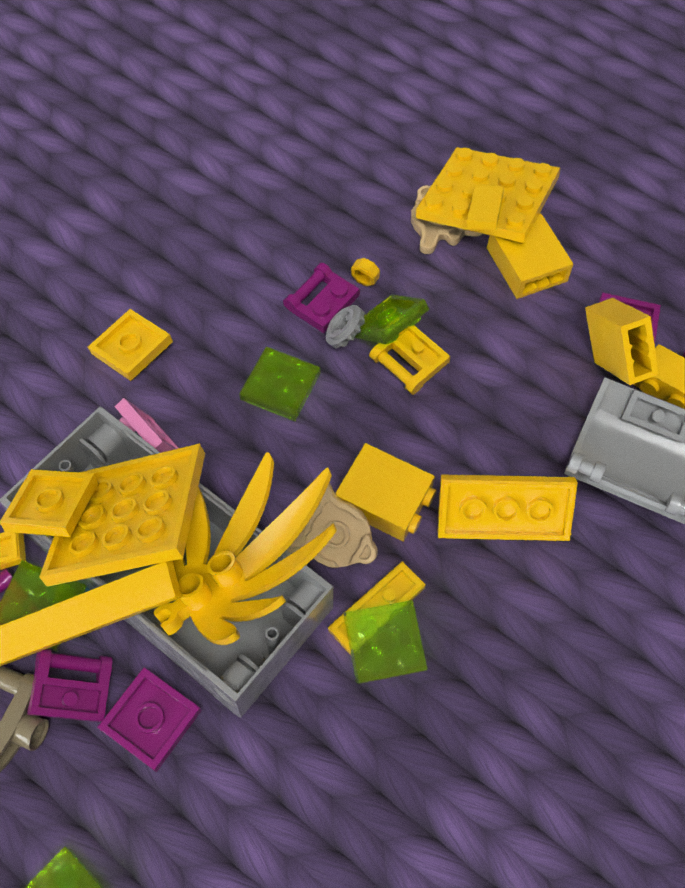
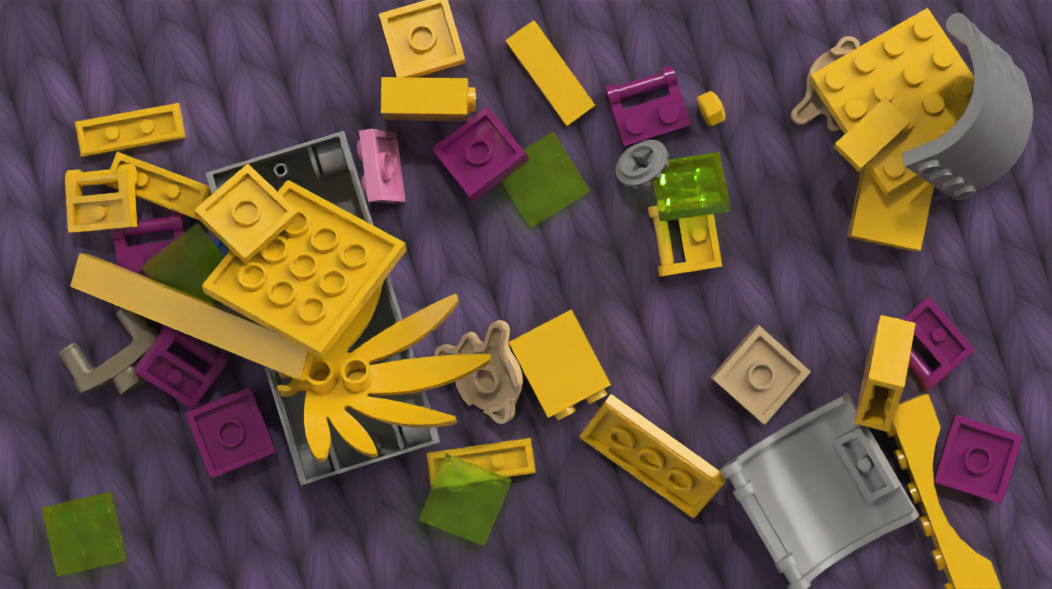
camera: 35 degrees right, 25 degrees up
none -> yellow brick [381,77,476,121]
none -> magenta plate [431,106,530,202]
none -> yellow tile [505,20,595,127]
none -> tan plate [710,324,811,425]
none -> light grey hinge [901,13,1033,200]

